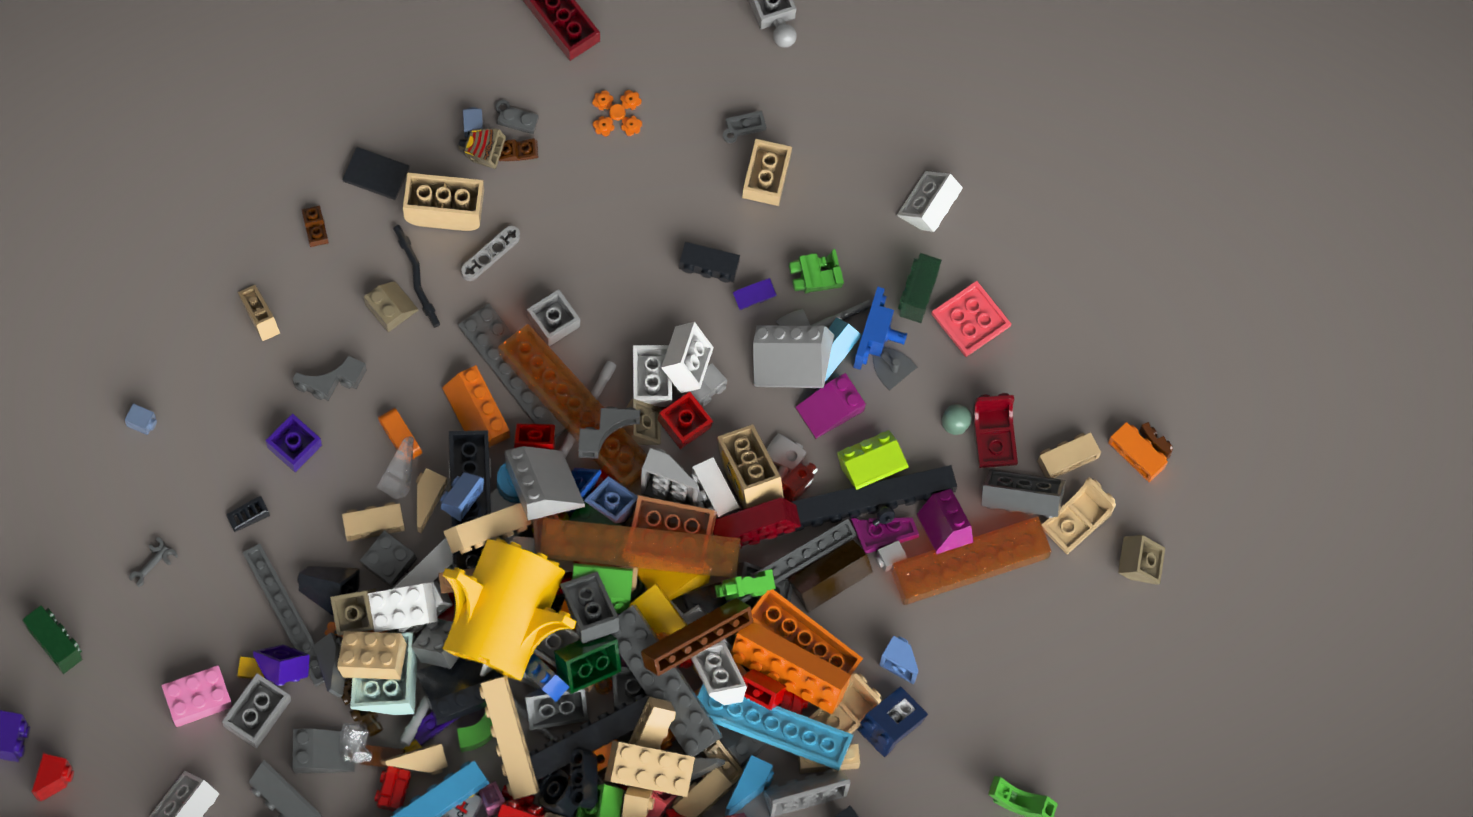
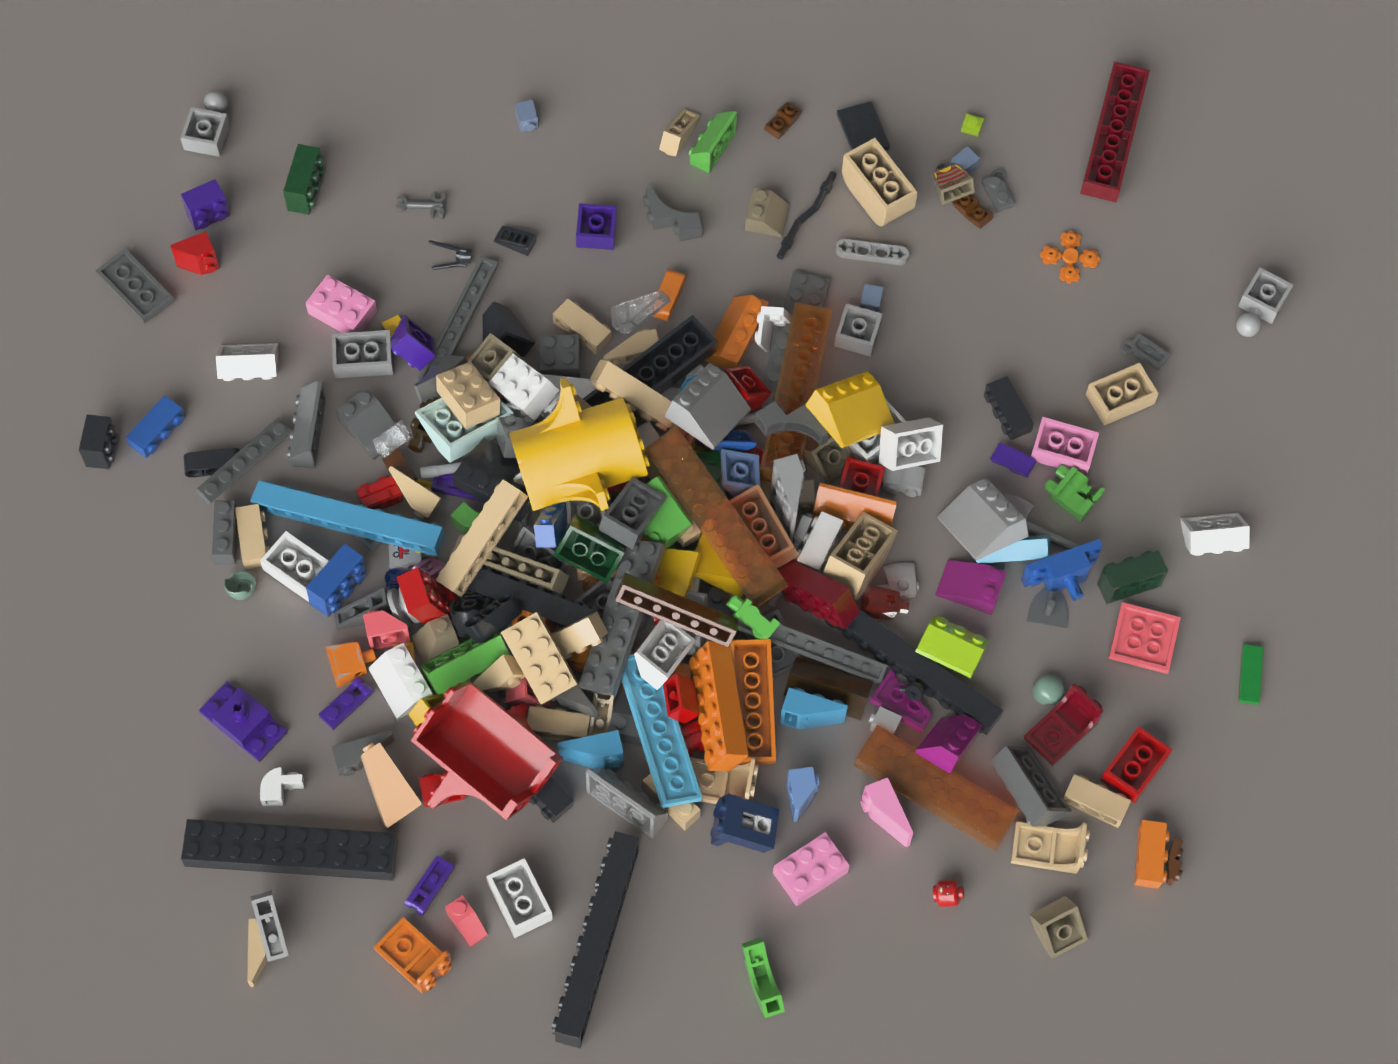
camera: 55 degrees right, 5 degrees down
medium blue slope [440,472,484,522] -> none
none -> black plant [429,240,472,270]
none -> dark tan brick [452,535,569,594]
none -> bright green slope [689,111,737,173]
none -> white bracket [755,306,792,352]
none -> bright pink brick [773,832,850,906]
none -> dark azure slope [780,688,848,730]
none -> yellow slope [806,371,895,448]
none -> orange slope [813,483,897,529]
none -> sand blue brick [860,284,883,312]
none -> bright pink slope [860,777,913,847]
none -> red head [933,879,964,907]
none -> lime plate [961,113,984,137]
none -> bright pink brick [1031,417,1099,476]
none -> red brick [1101,726,1173,804]
none -> green tile [1238,644,1263,705]

